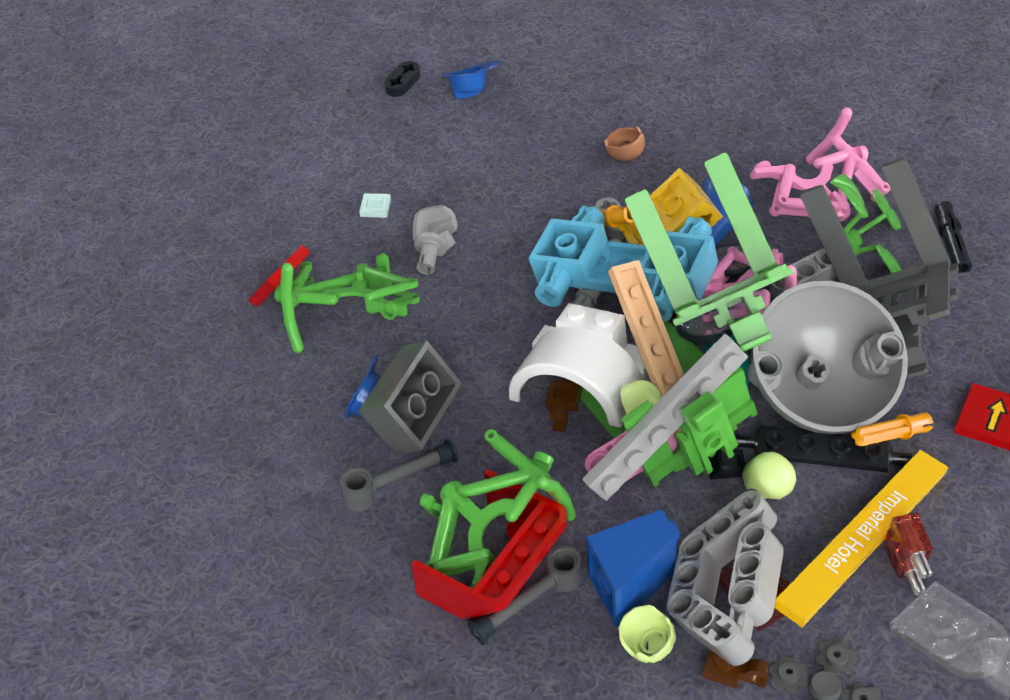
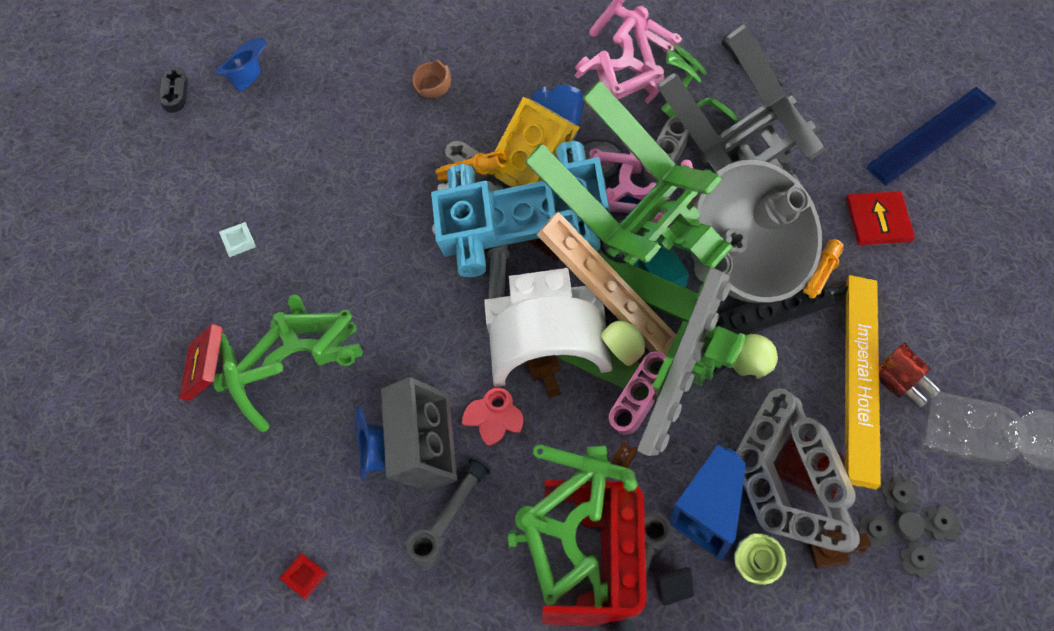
camera: 35 degrees left, 15 degrees up
light grey piece [413,205,458,275] -> none
none -> red tile [279,553,327,600]
none -> coral plate [462,388,523,446]
none -> reddish brown bush [611,440,638,468]
none -> black slope [655,567,694,606]

